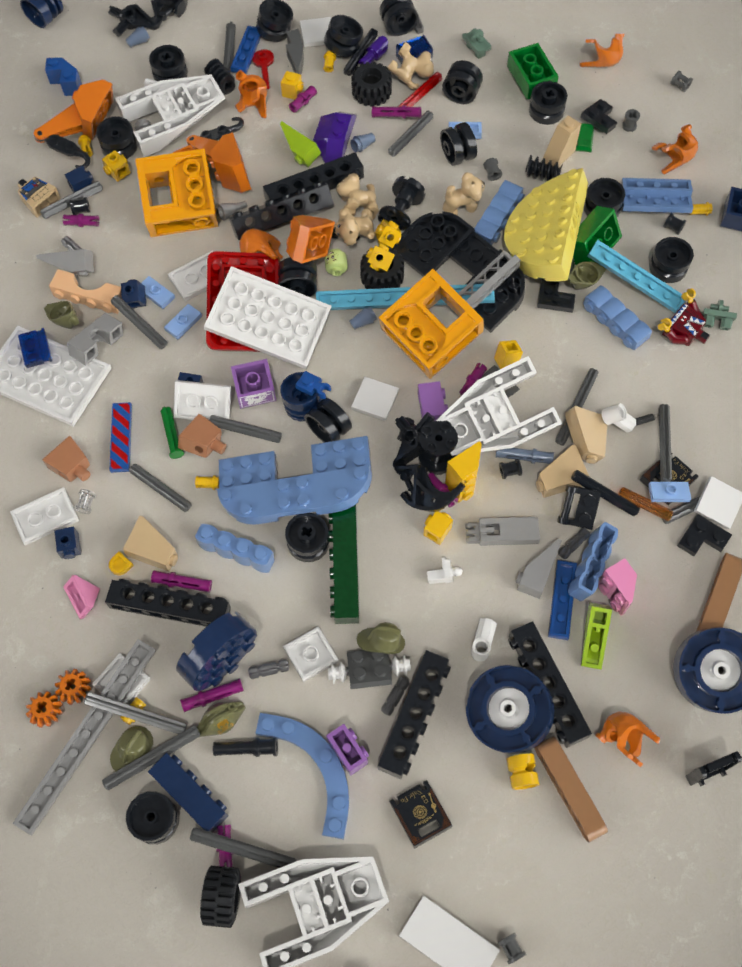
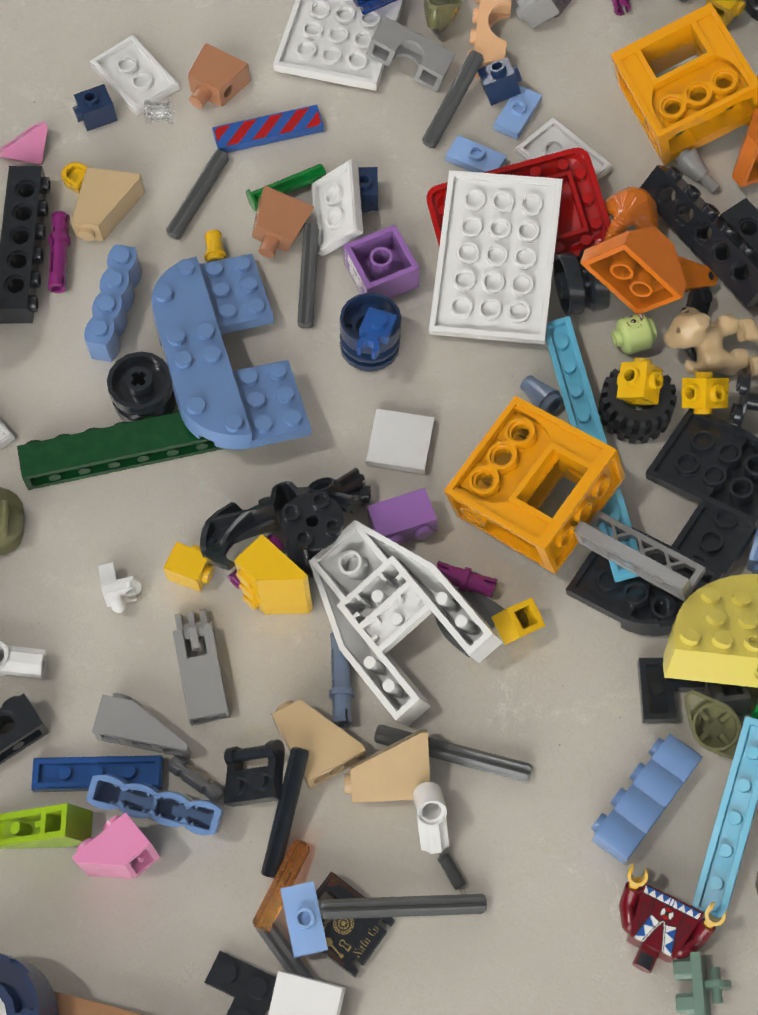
camera: 80 degrees right, 0 degrees up
black wheel [304,398,352,443] -> none
black bush [499,459,522,479] -> none

